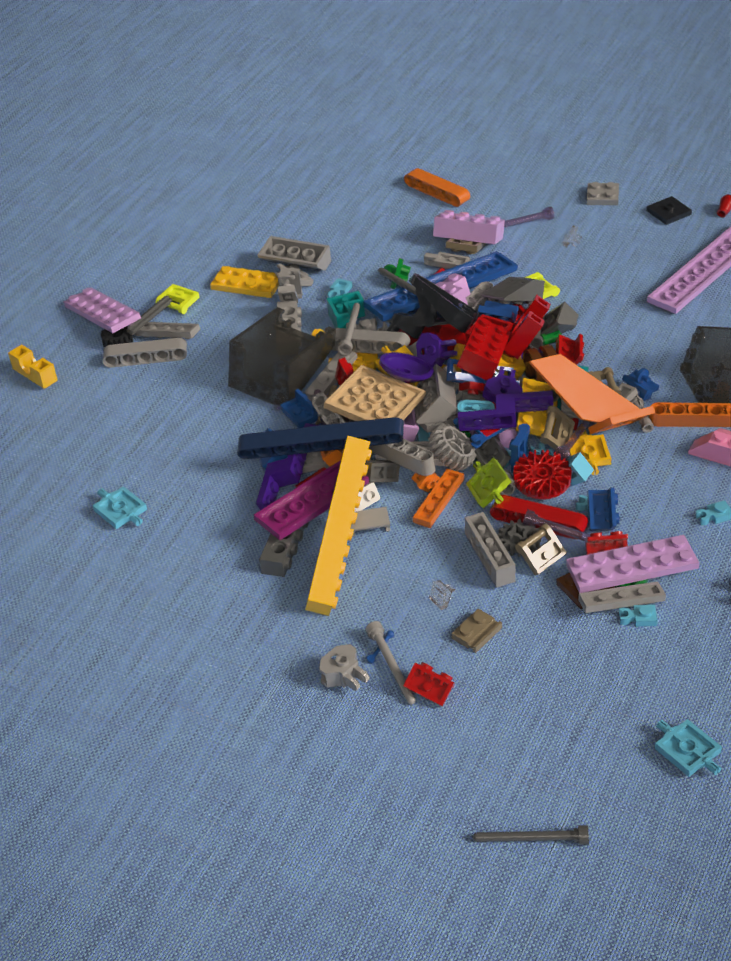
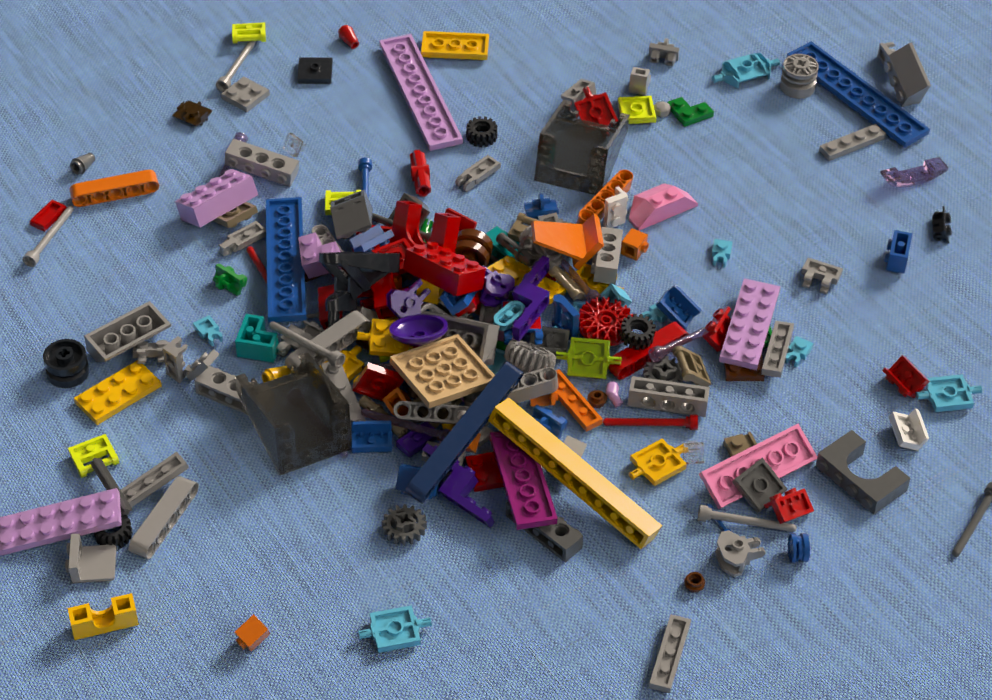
camera: 65 degrees left, 5 degrees up
dark grey piece [378,267,417,296] -> none
none -> light grey piece [23,206,74,267]
none -> red tile [29,200,67,232]
none -> black wheel [43,339,89,388]
none -> light grey bracket [65,534,116,583]
none -> dark grey cone [70,153,95,175]
none -> dark brown piece [172,100,212,127]
none -> light grey piece [216,41,256,92]
none -> light grey brick [225,139,299,187]
none -> neon yellow plate [232,22,266,44]
none -> orange brick [235,614,270,652]
none -> blue piece [358,157,372,199]
none -> dark grey gear [382,504,427,546]
none -> red piece [410,150,431,197]
none -> light grey hinge [455,155,501,192]
none -> black tyre [466,116,498,147]
none -> blue hips [532,405,567,439]
none -> reddish brown plate [587,390,607,408]
none -> light grey brick [591,227,623,285]
none -> white bracket [603,186,628,228]
none -> red piece [603,414,698,430]
none -> lavender arm [605,382,623,408]
none -> black tyre [619,314,656,350]
none -> orange brick [621,228,649,261]
none -> yellow plate [629,438,688,486]
none -> light grey plate [649,614,691,693]
none -> reddish brown plate [684,572,705,592]
none -> bright pink plate [699,424,817,509]
none -> dark grey tile [732,457,788,513]
none -> blue wheel [787,533,810,563]
none -> dark grey arch [816,430,911,514]
none -> red bracket [882,355,930,398]
none -> white bracket [888,409,929,451]

